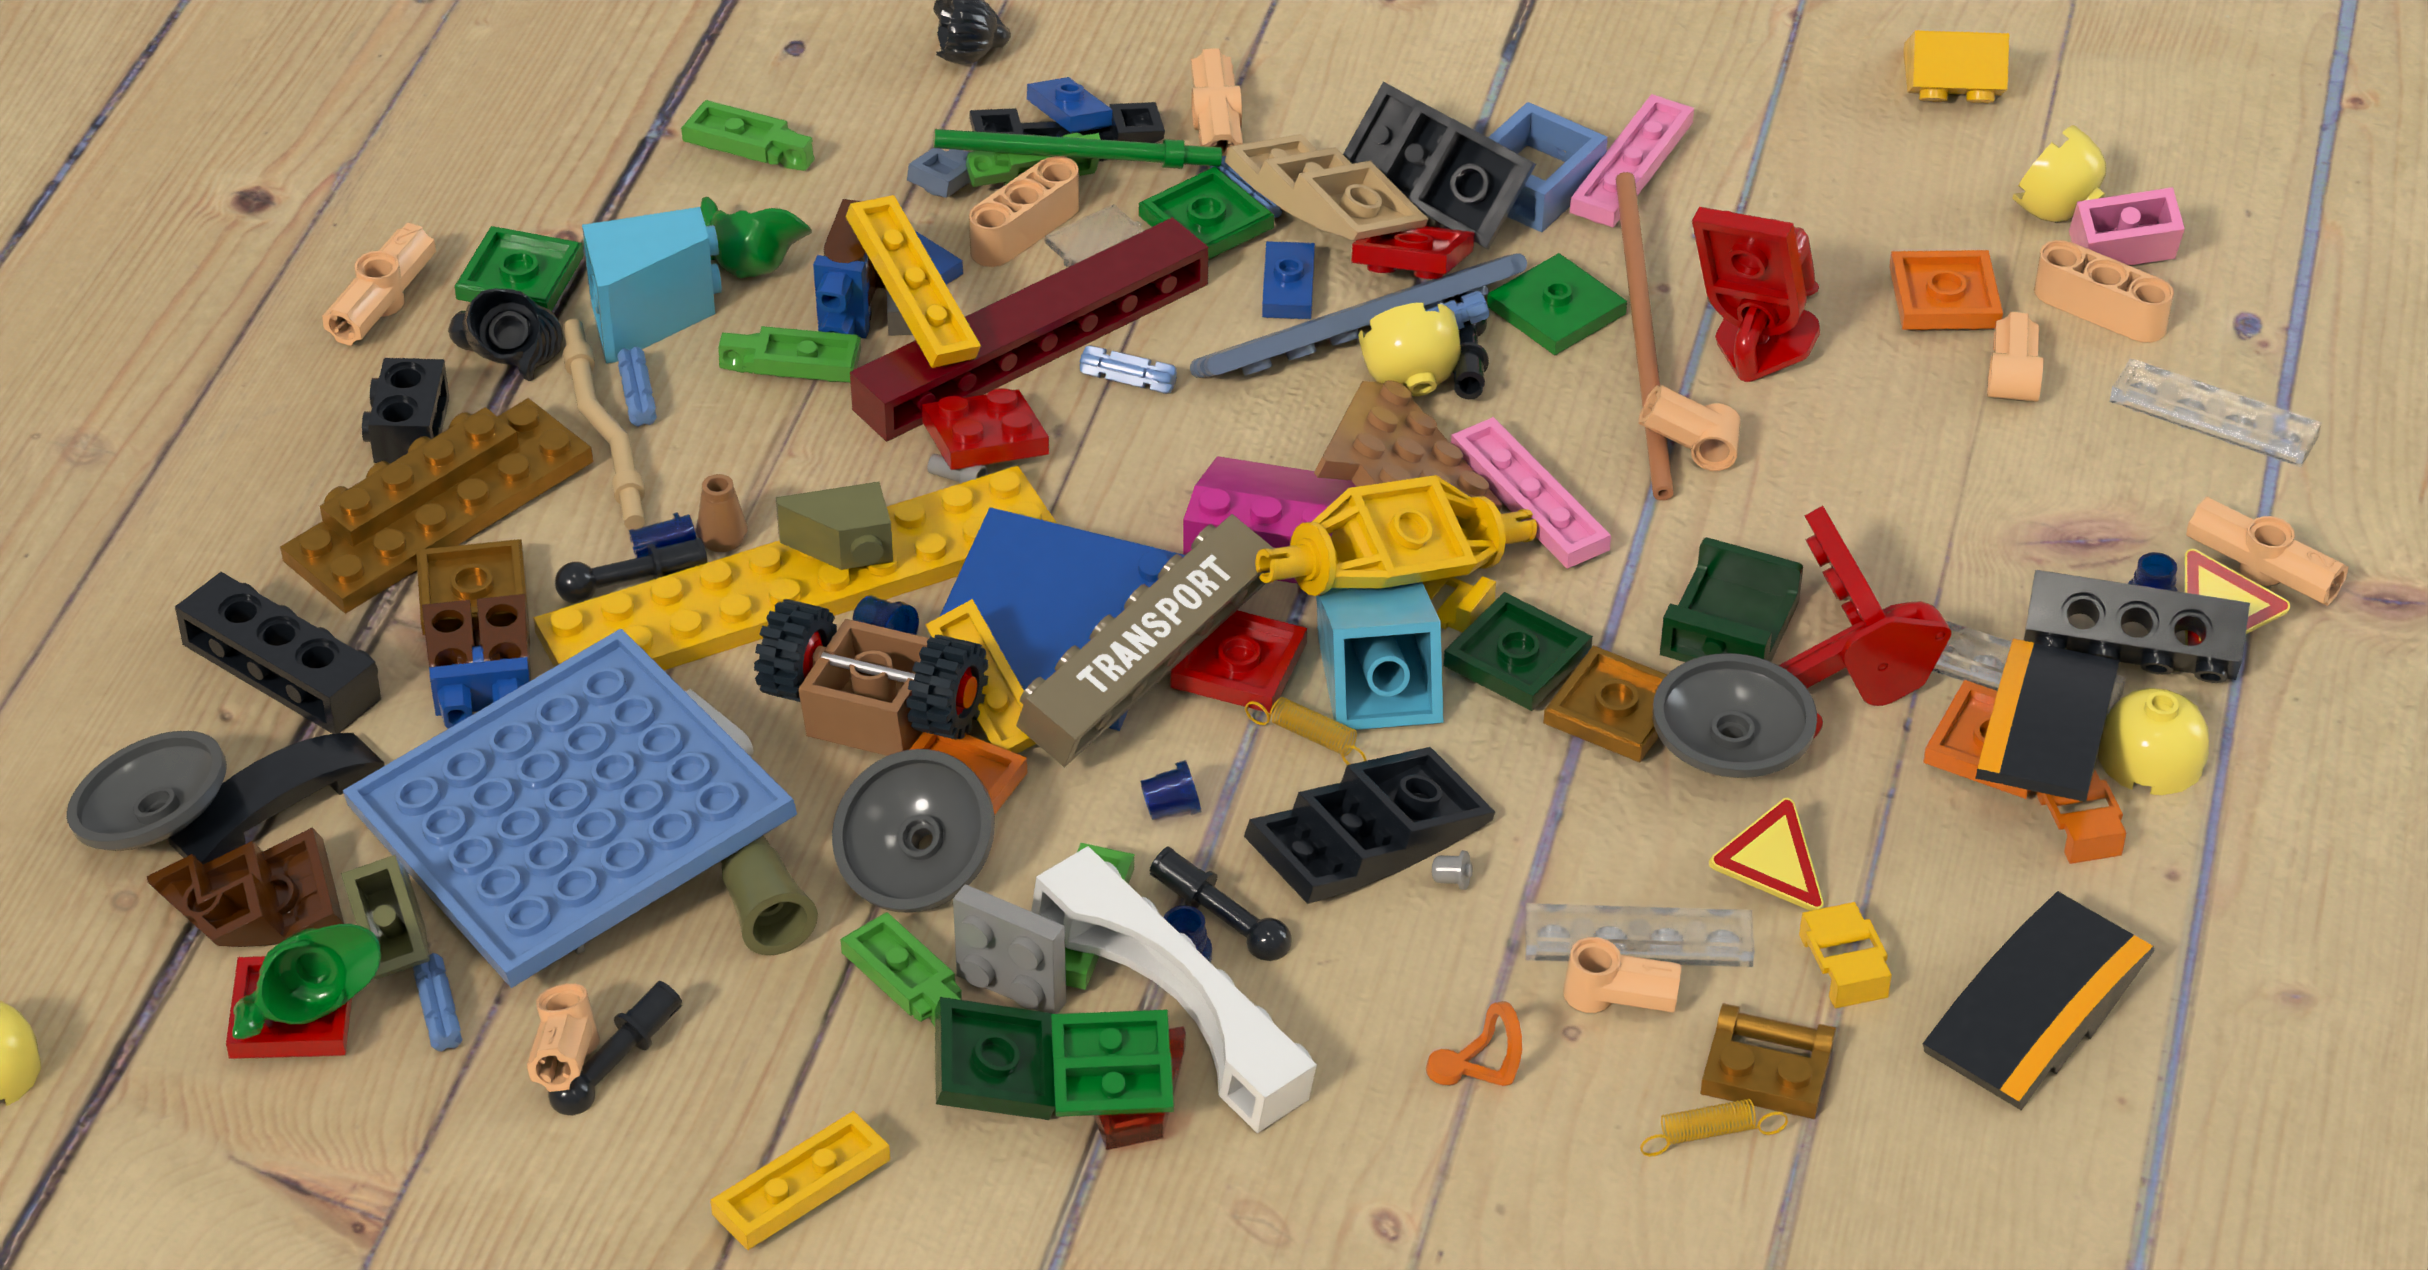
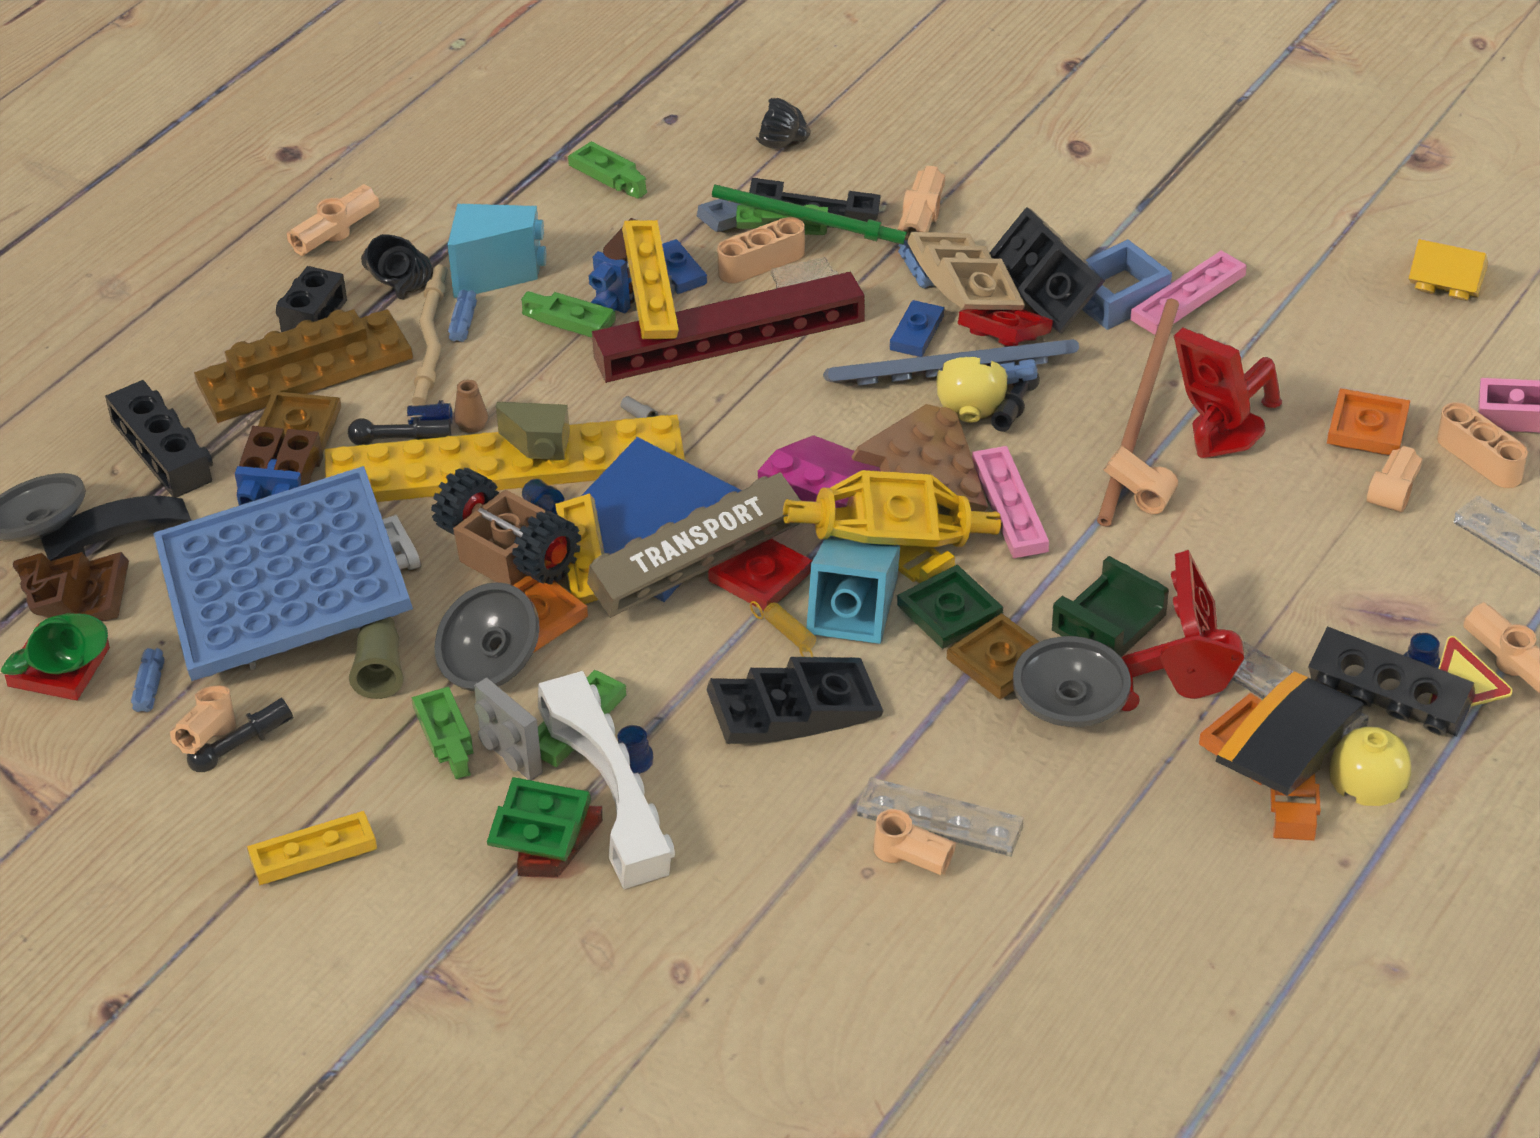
camera: 20 degrees right, 0 degrees up
olive slope [341,855,430,980] -> none
green plate [454,226,584,312] -> none
green hair [700,197,812,278] -> none
red plate [922,388,1049,470] -> none
dark green plate [935,997,1055,1120] -> none
blue plate [1027,77,1113,133] -> none
axle [1080,345,1177,394] -> none
green plate [1139,167,1274,260] -> none
clear blue piece [1140,760,1202,820] -> none
black pin [1150,846,1292,961] -> none
orange piece [1426,1001,1522,1086] -> none
light grey piece [1432,851,1473,890] -> none
green plate [1487,253,1627,355] -> none
yellow piece [1640,1099,1788,1156] -> none
pearl gold plate [1700,1003,1836,1119] -> none
piece [1709,798,1824,911] -> none
yellow piece [1799,902,1892,1009] -> none
black slope [1922,891,2154,1110] -> none
light yellow cylinder [2012,125,2106,223] -> none

